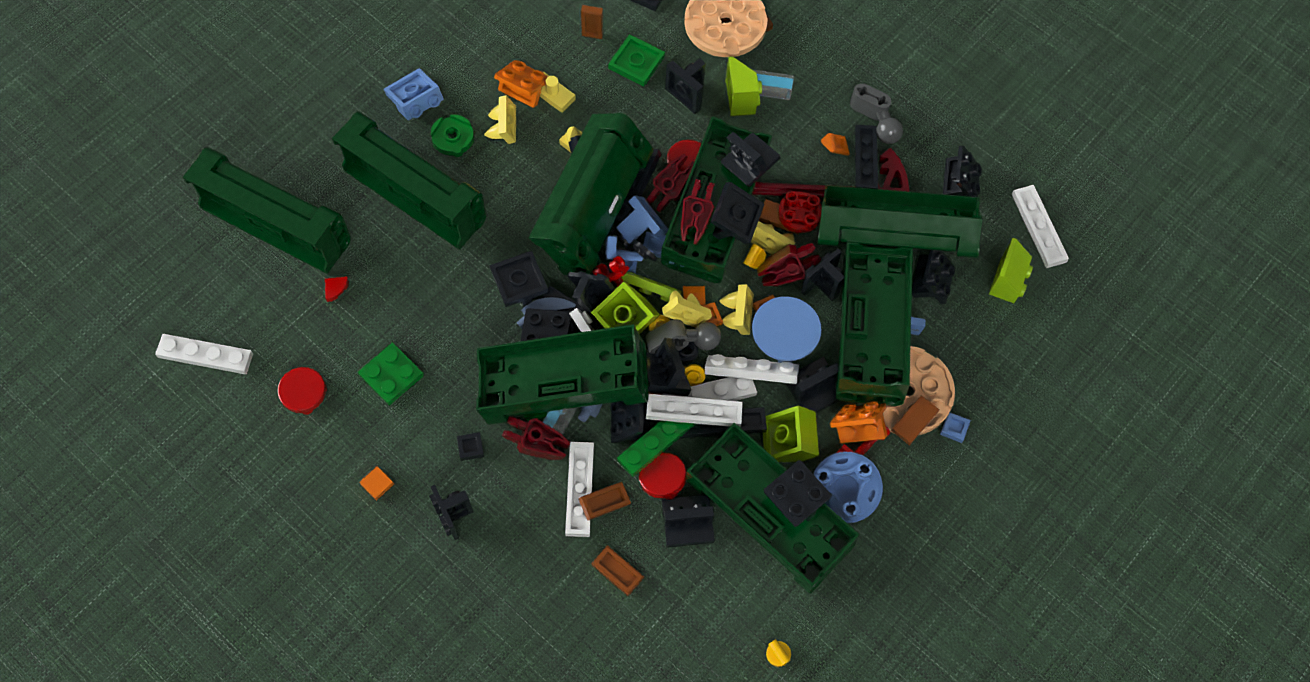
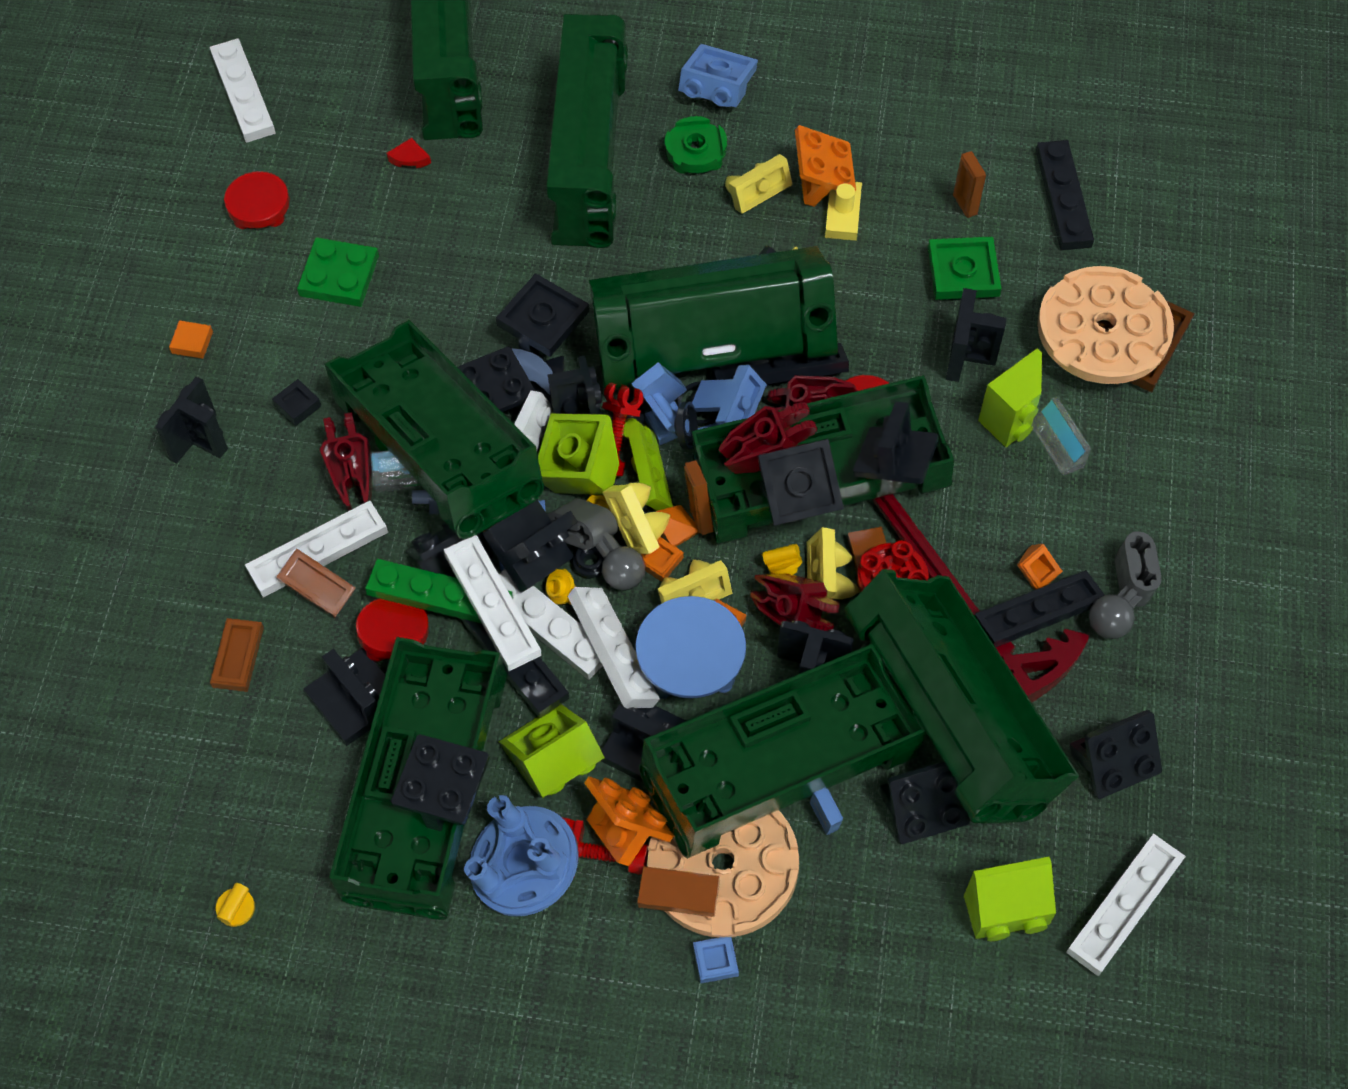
camera: 60 degrees right, 5 degrees down
none -> dark orange tile [684,460,713,535]

